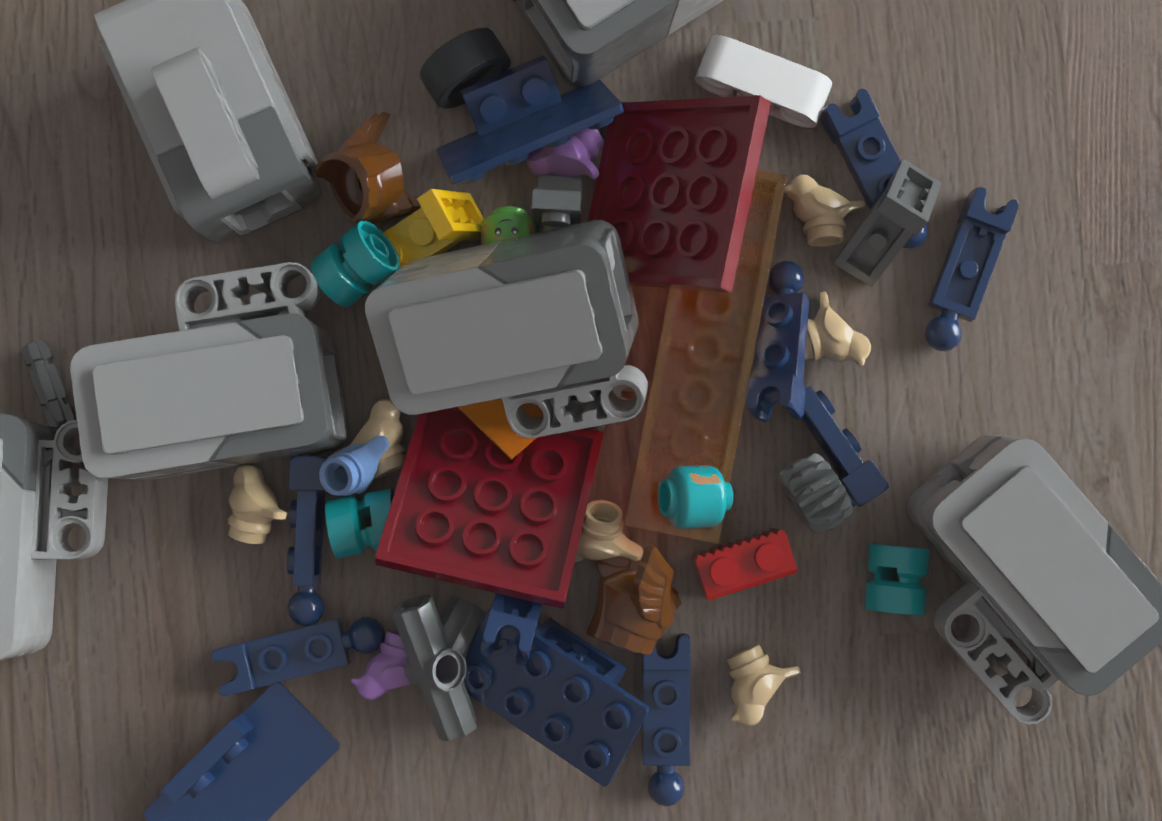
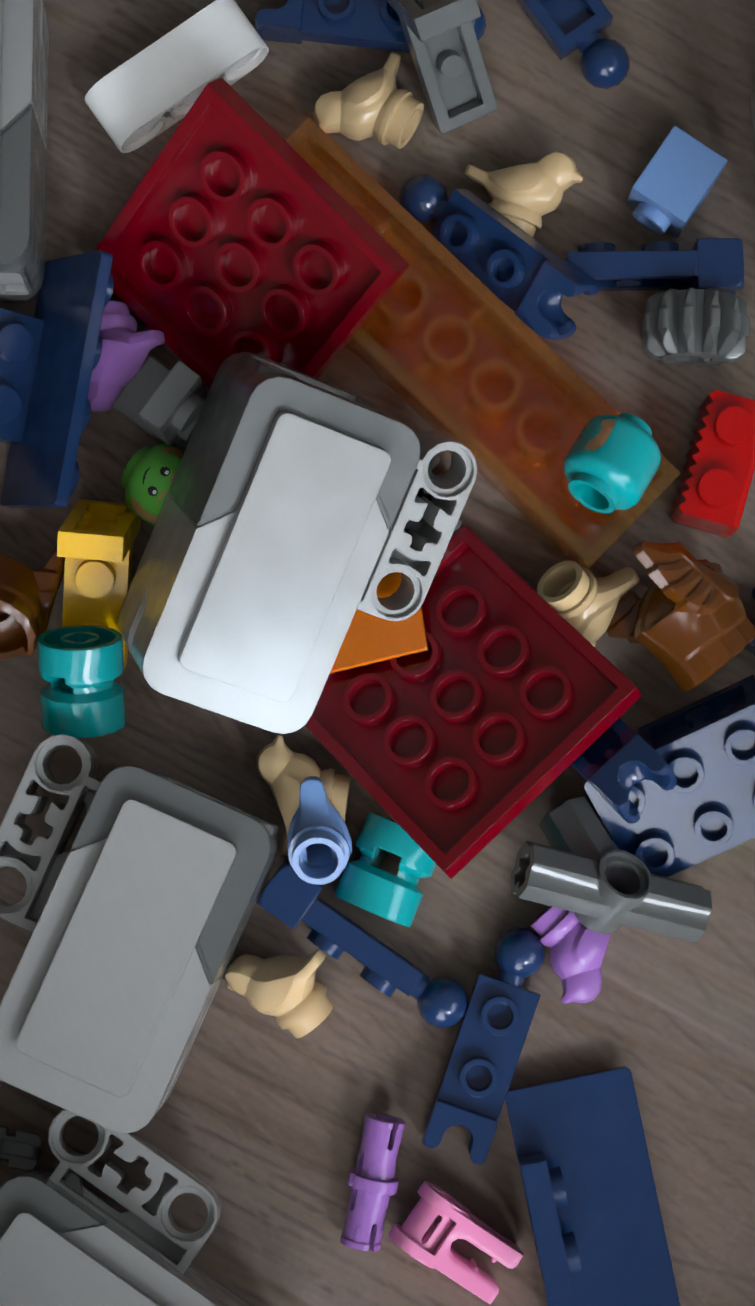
camera: 50 degrees left, 0 degrees up
none -> medium lavender pin [340,1113,405,1252]
none -> bright pink piece [388,1180,524,1305]
none -> medium blue brick [626,126,728,238]

